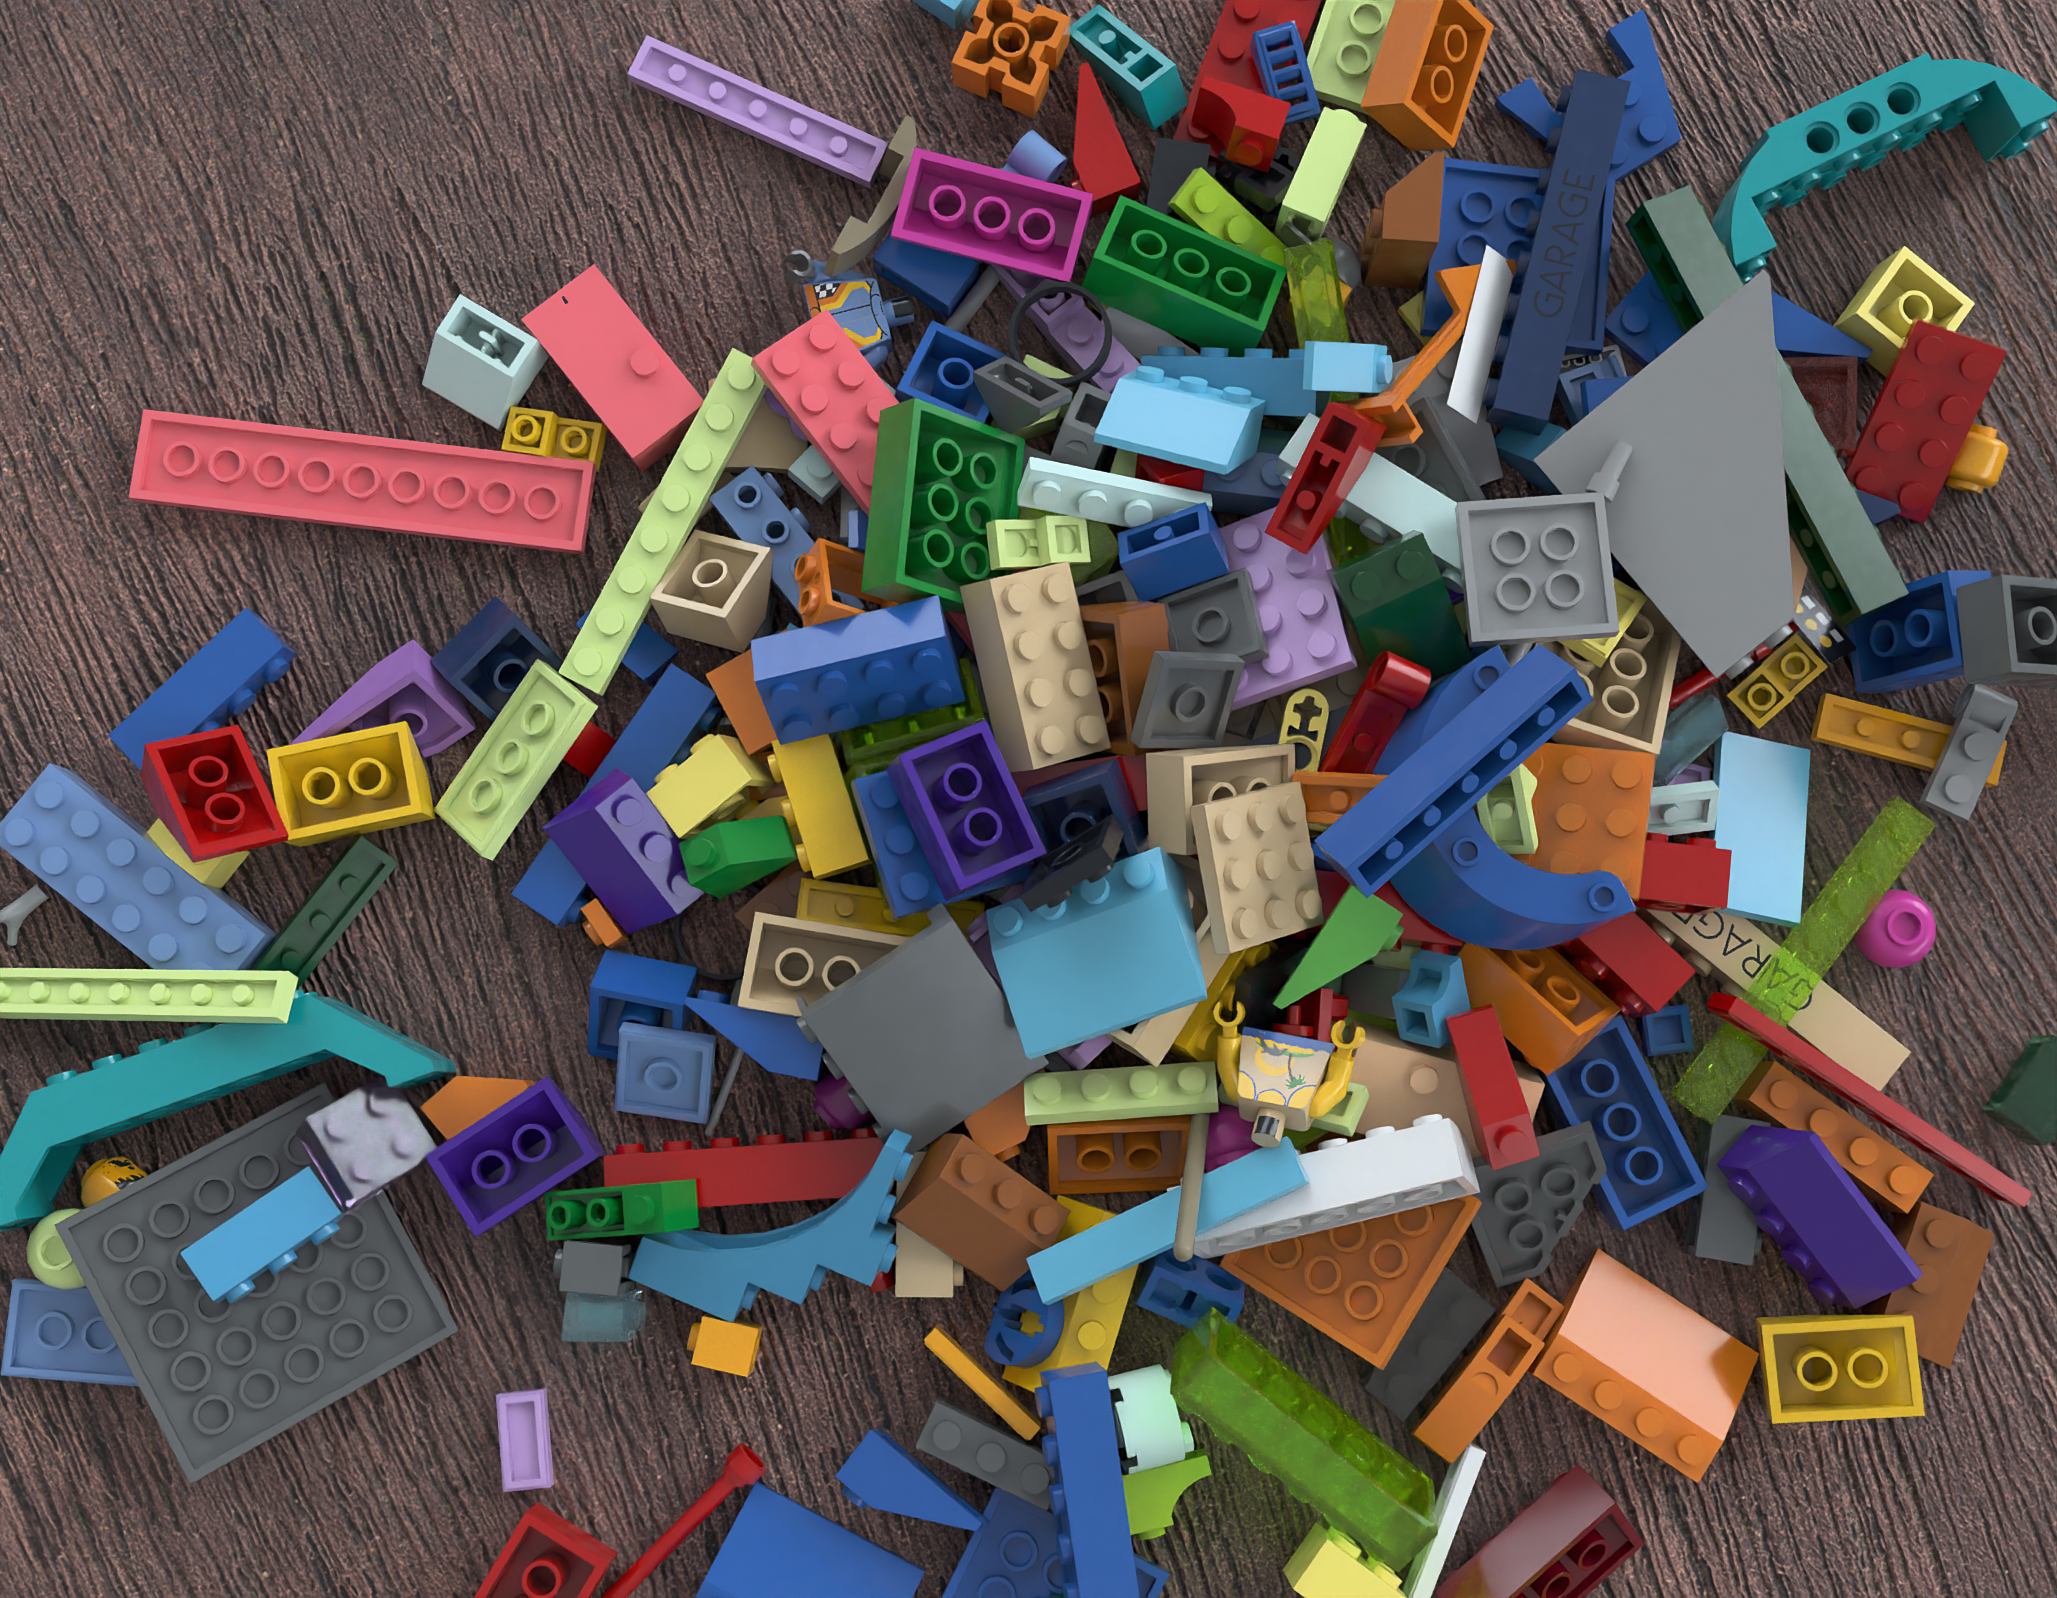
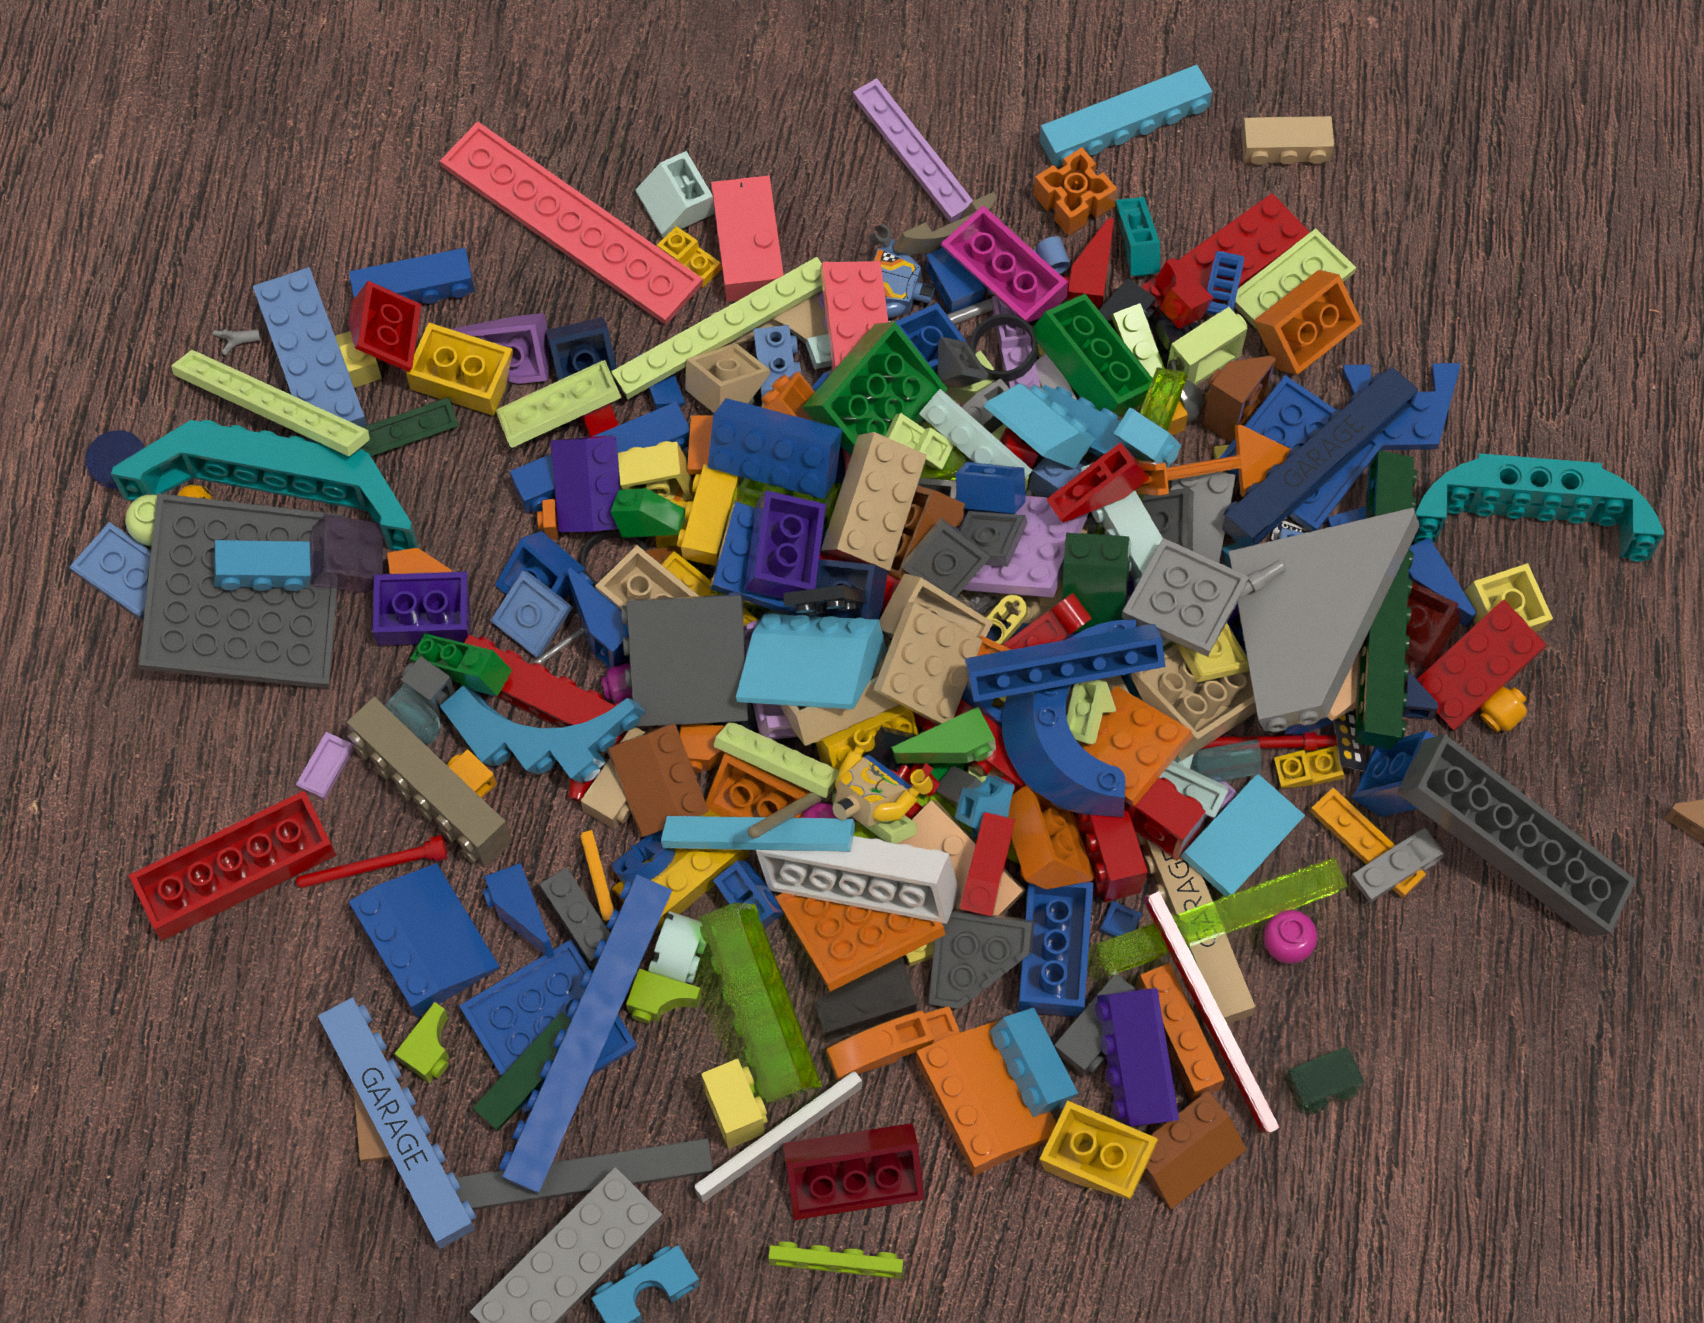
camera: 30 degrees right, 15 degrees down
white sticker [1447,245,1513,423] -> none
none -> dark tan brick [347,697,512,868]
none -> dark azure brick [989,1008,1078,1117]

